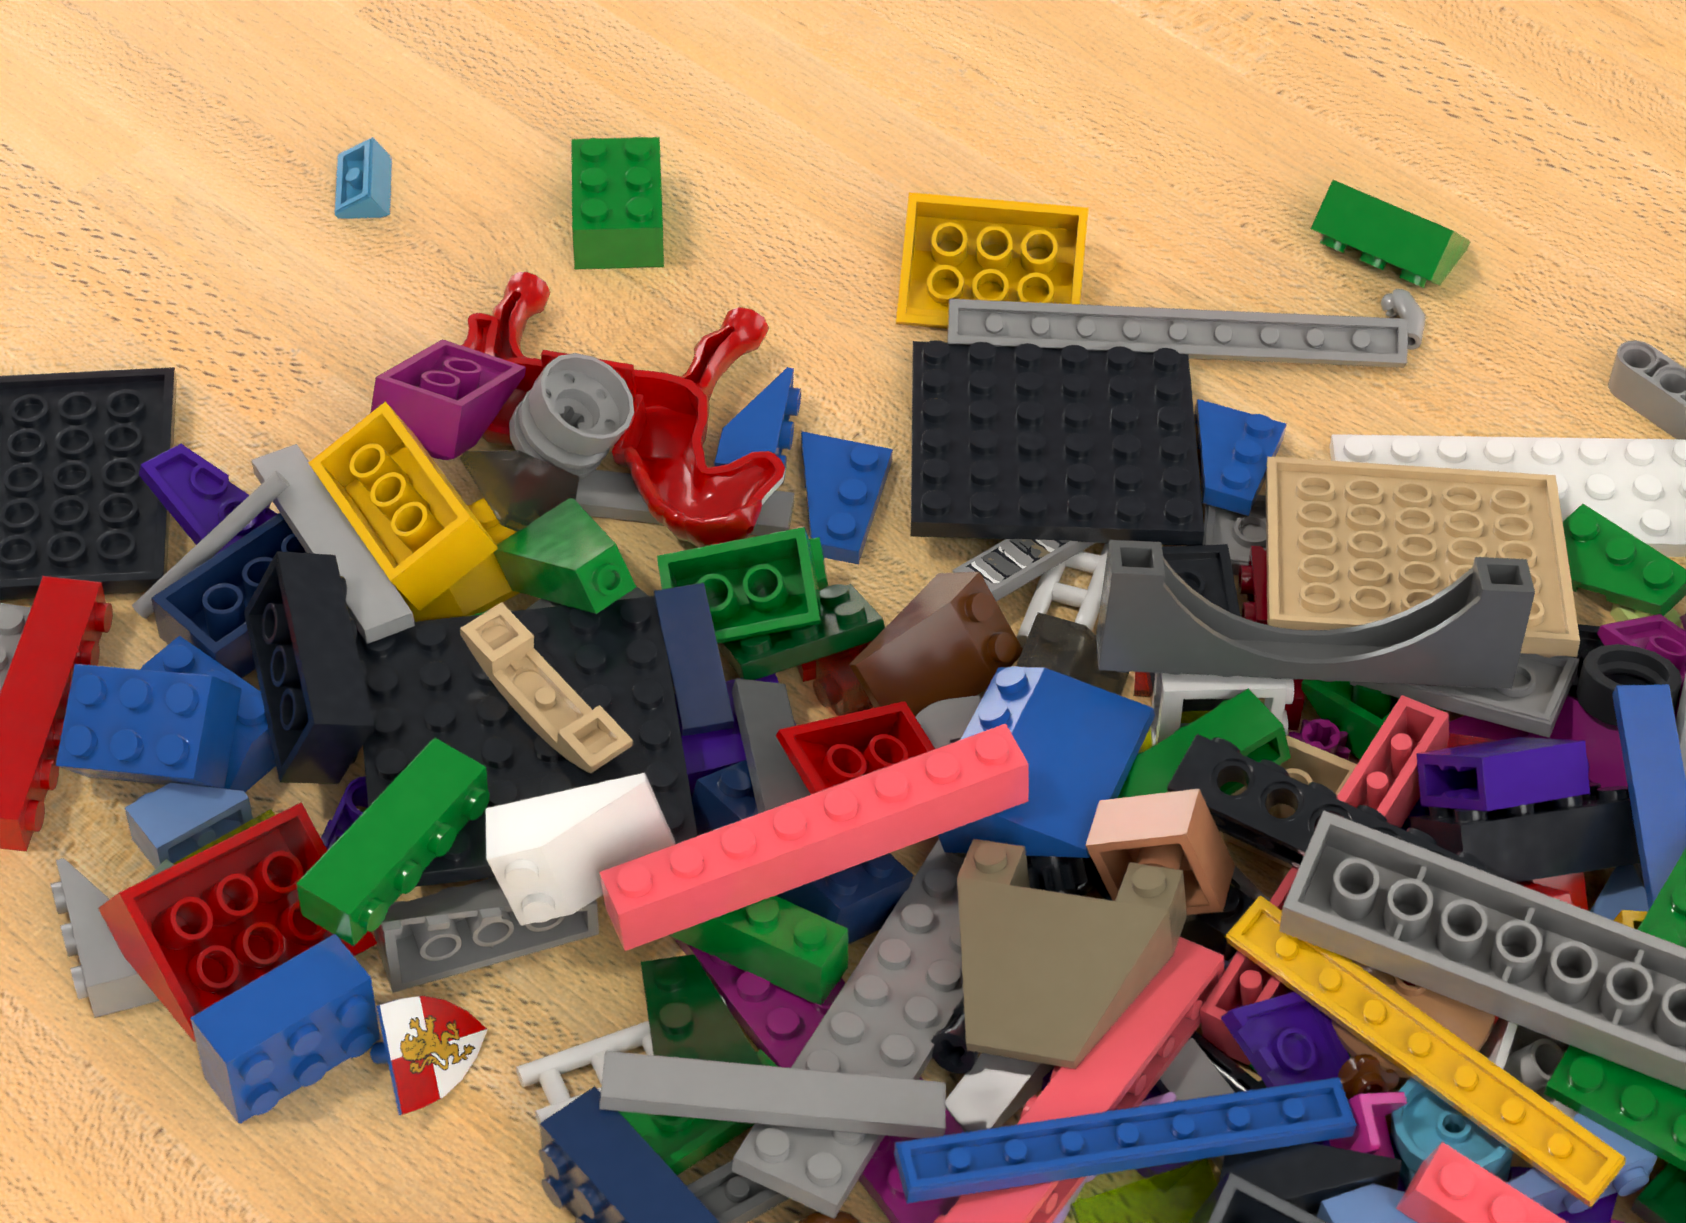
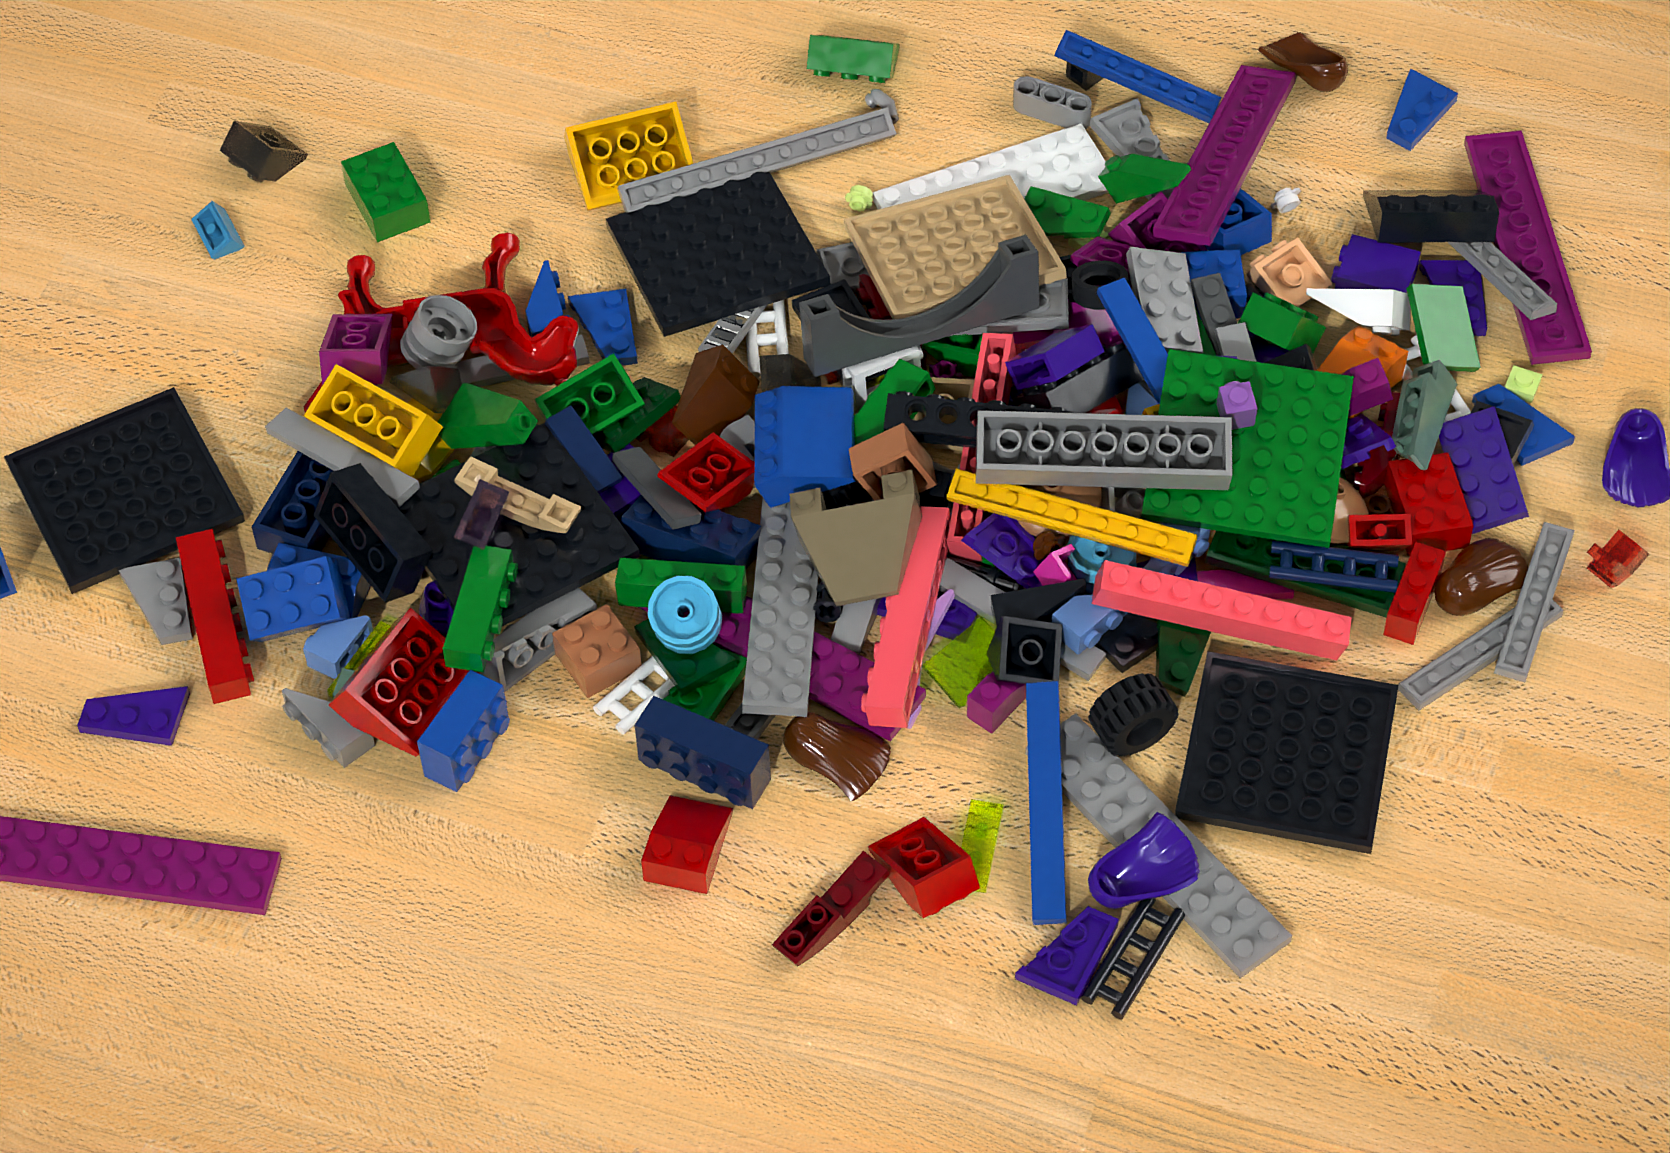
camera: 20 degrees left, 5 degrees up
light grey bar [132,471,289,619] -> none
dark purple wing [139,444,277,557] -> none
shield [370,996,487,1115] -> none
white slope [486,773,675,926] -> none
coral brick [599,724,1029,951] -> none
light grey tile [599,1051,946,1139] -> none
blue tile [894,1077,1357,1203] -> none
blue wing [1194,399,1287,516] -> none
none -> clear smoke slope [219,121,308,183]
none -> clear purple slope [454,479,509,550]
none -> nougat brick [552,604,642,698]
none -> medium azure wheel [648,576,722,654]
none -> yellowish green plate [845,185,873,211]

